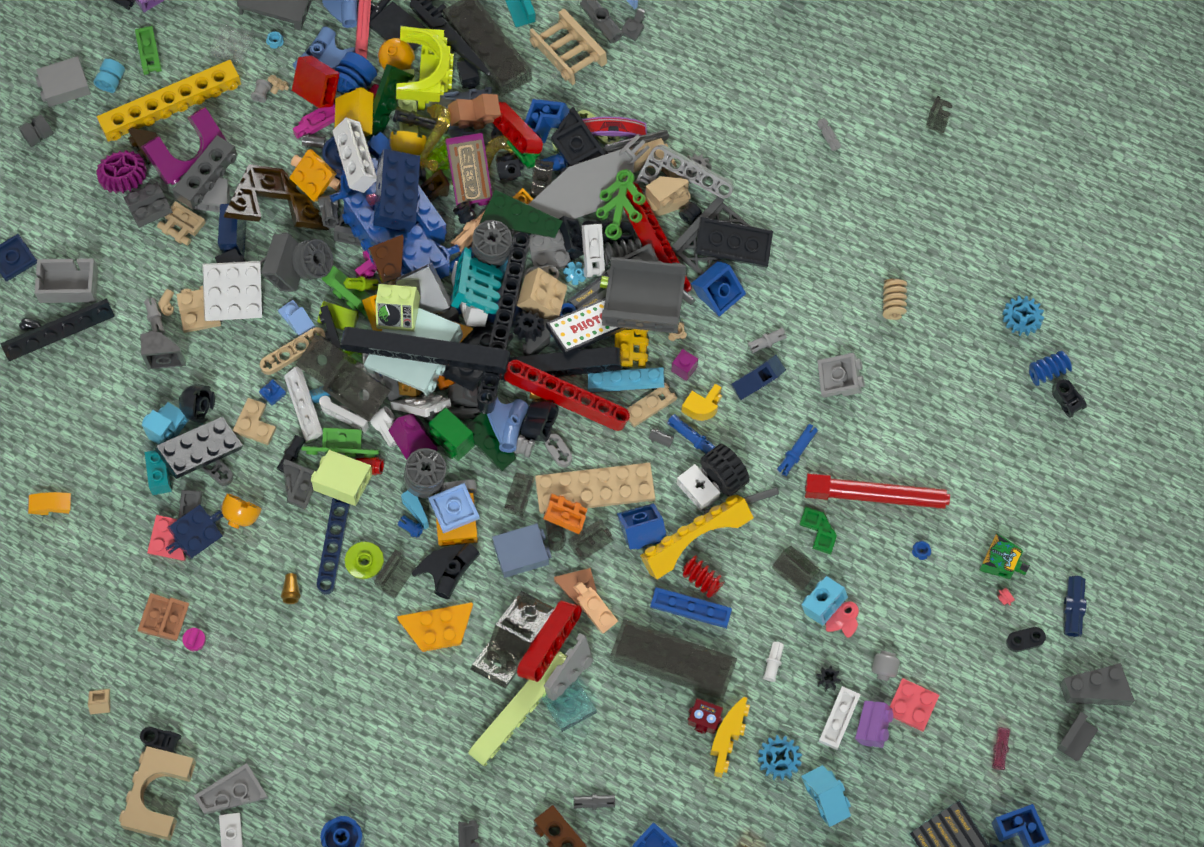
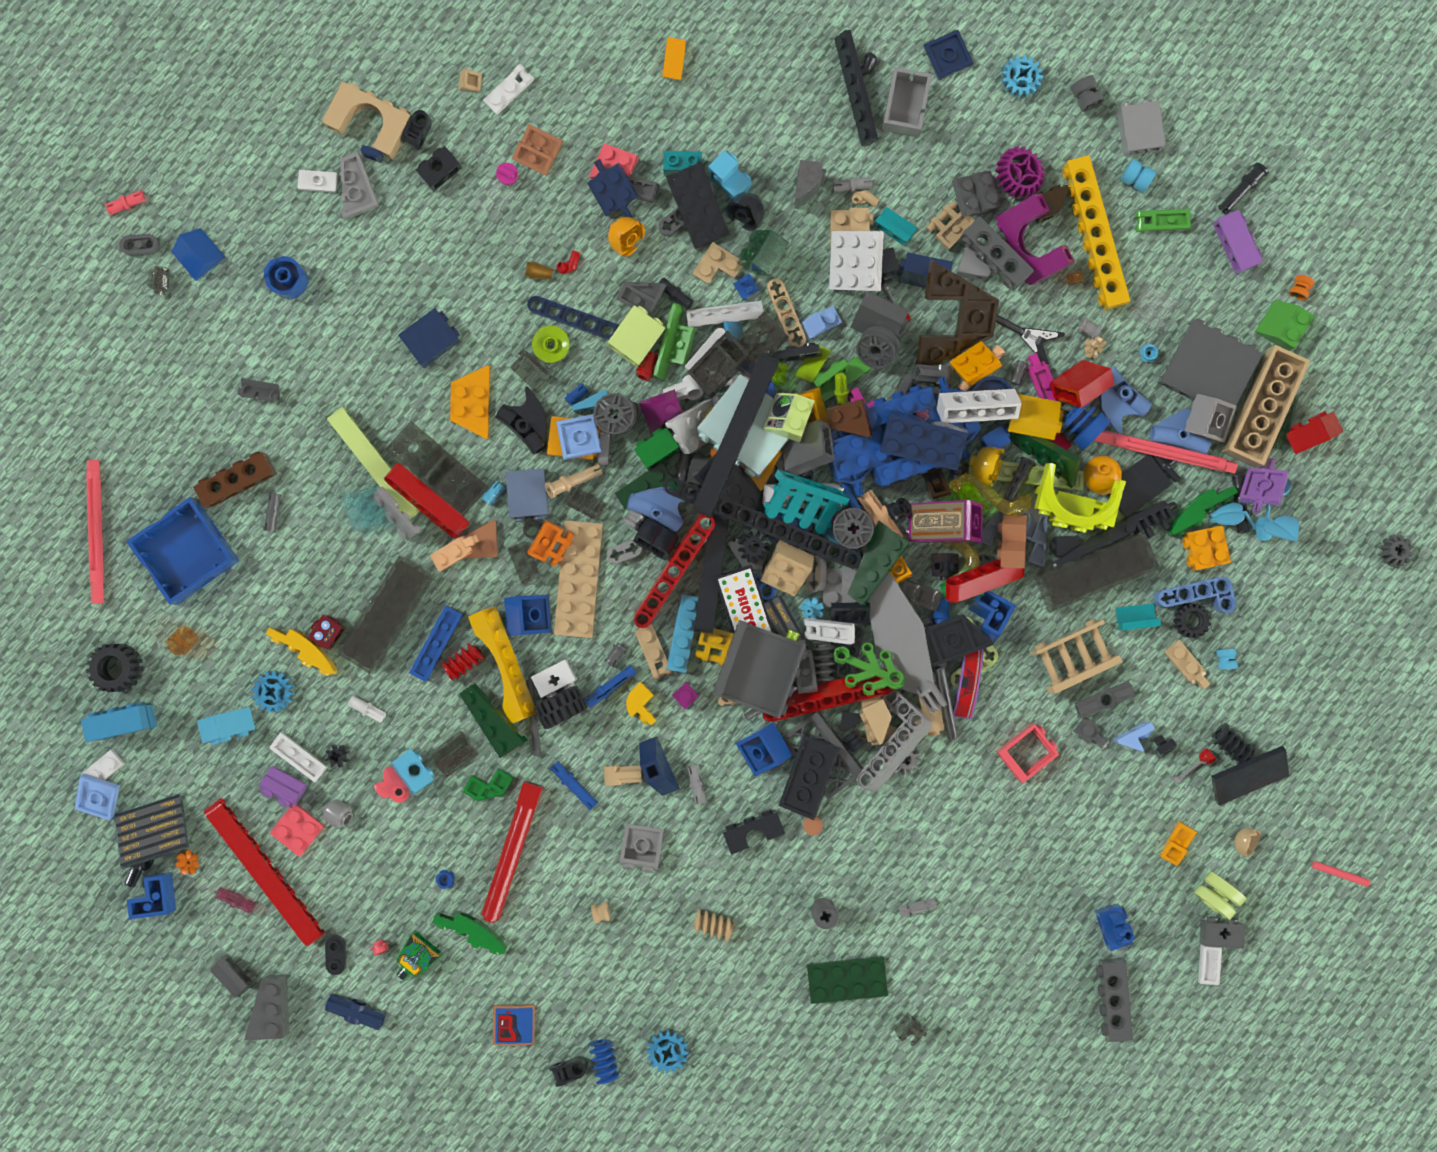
camera: 105 degrees right, 20 degrees up
none -> orange plant [176,850,199,875]
none -> red beam [204,798,325,946]
none -> dark blue tile [360,145,384,163]
none -> dark blue brick [398,308,461,368]
none -> black brick [416,146,462,192]
none -> green slope [432,911,507,955]
none -> dark green wing [459,683,528,758]
none -> medium azure pin [482,481,506,506]
none -> white plate [483,64,534,115]
none -> slope [493,1004,535,1046]
none -> tan pin [545,464,602,499]
none -> red arm [556,250,581,274]
none -> tan wheel [591,901,611,924]
none -> tan piece [603,765,642,786]
none -> black arch [723,808,785,855]
none -> clear green brick [737,230,789,276]
none -> nougat tile [803,816,823,835]
none -> dark green plate [807,956,888,1004]
none -> dark grey piece [811,898,838,929]
none -> black tile [840,711,861,731]
none -> teal panel [874,207,917,247]
none -> coral window [995,723,1059,783]
none -> piece [996,314,1065,365]
none -> medium azure gear [1001,55,1043,98]
none -> clear orange bush [1066,271,1085,286]

